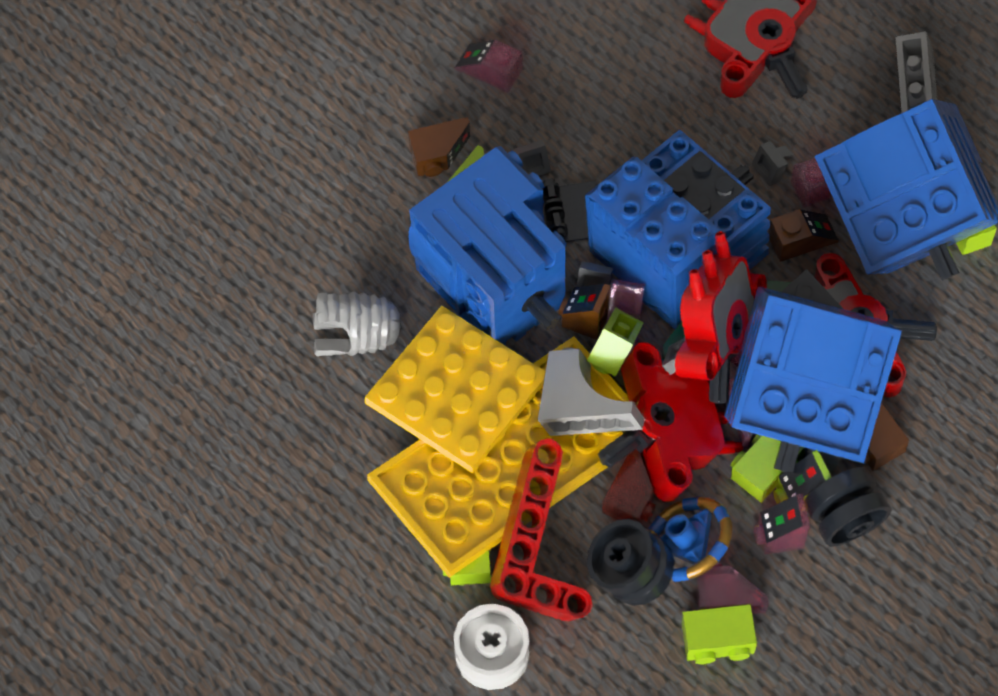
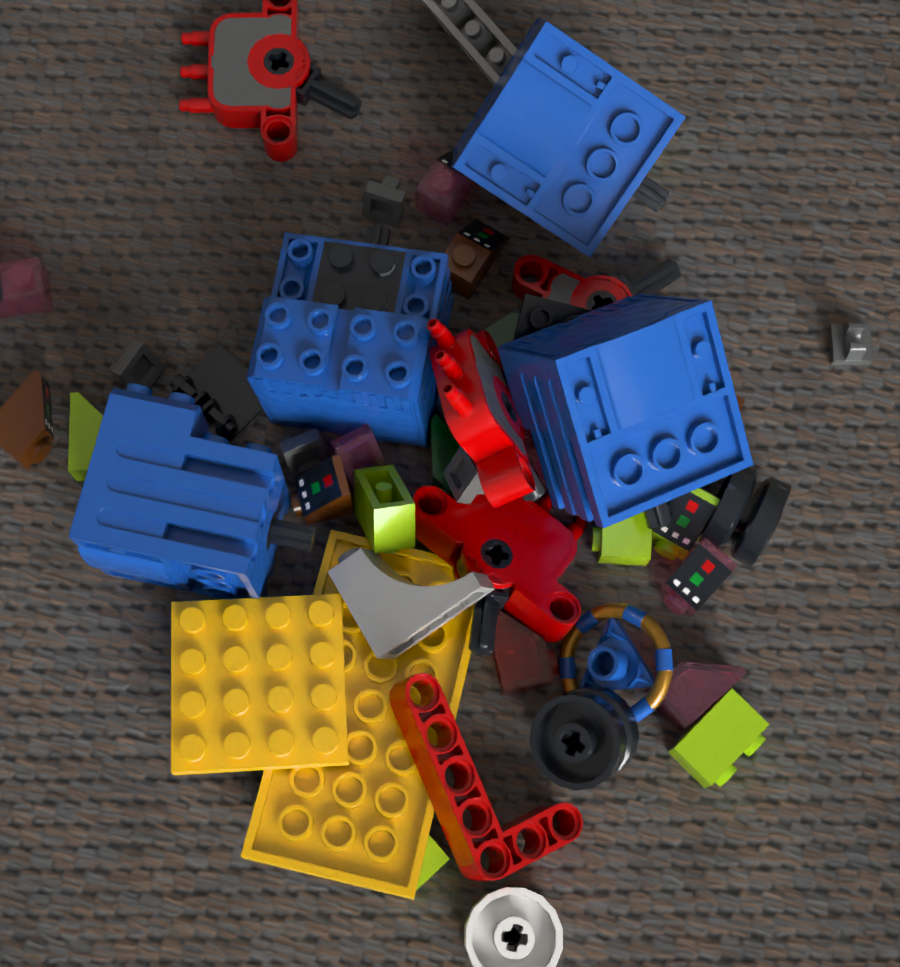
camera: 45 degrees left, 10 degrees up
light grey hair [313,291,401,356] -> none

